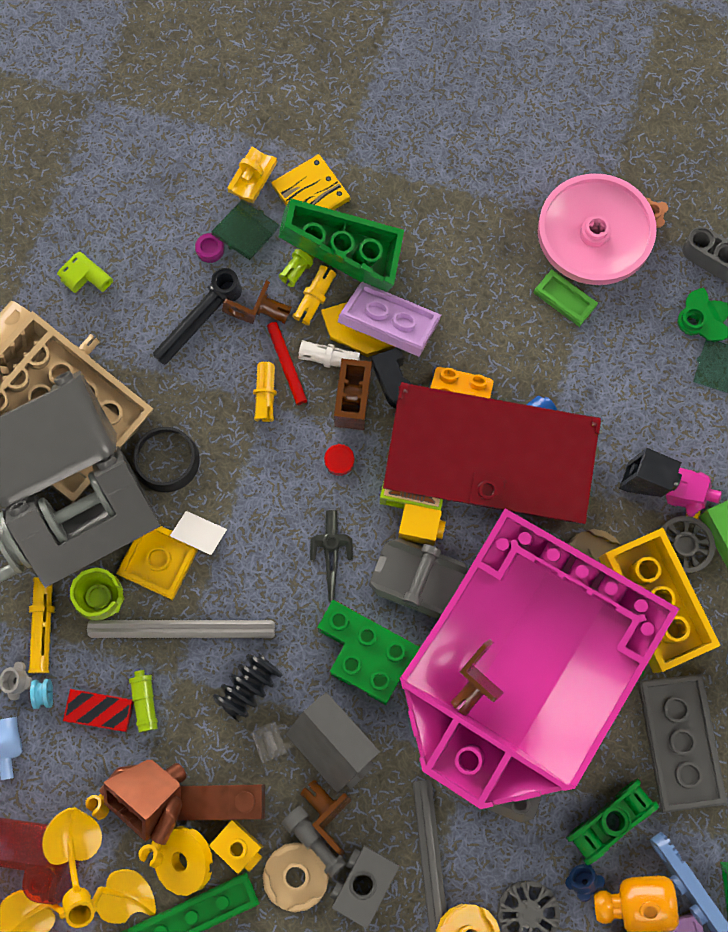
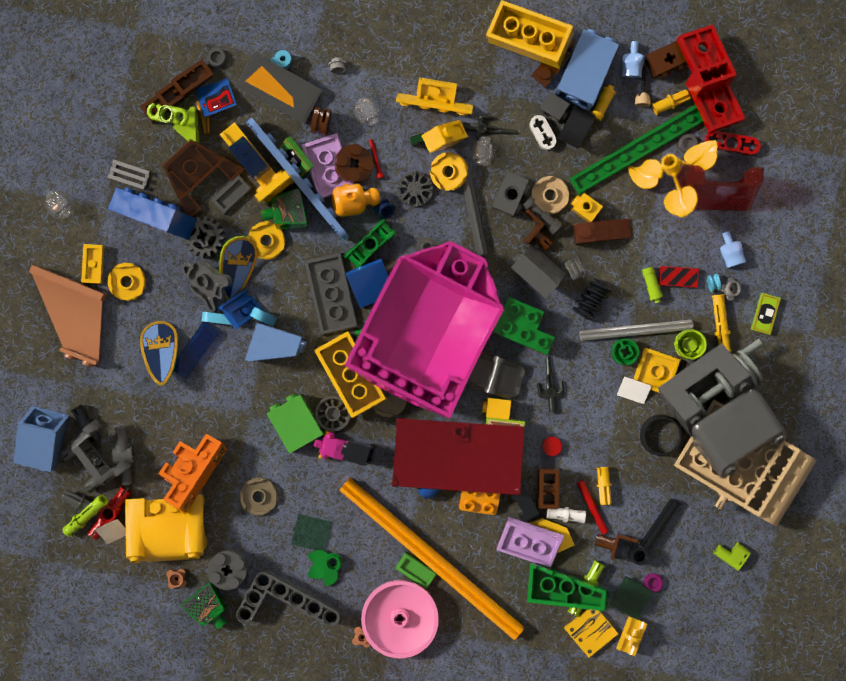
camera: 175 degrees right, 15 degrees up
copper torso [85,760,187,868] -> none
yellow tile [153,826,213,896] -> none
yellow pin [293,265,337,325] -> none
reddish brown bracket [451,639,503,716] -> none
none -> light orange axle [339,478,524,640]
none -> blue tile [346,259,389,308]
none -> green wheel [611,339,639,365]

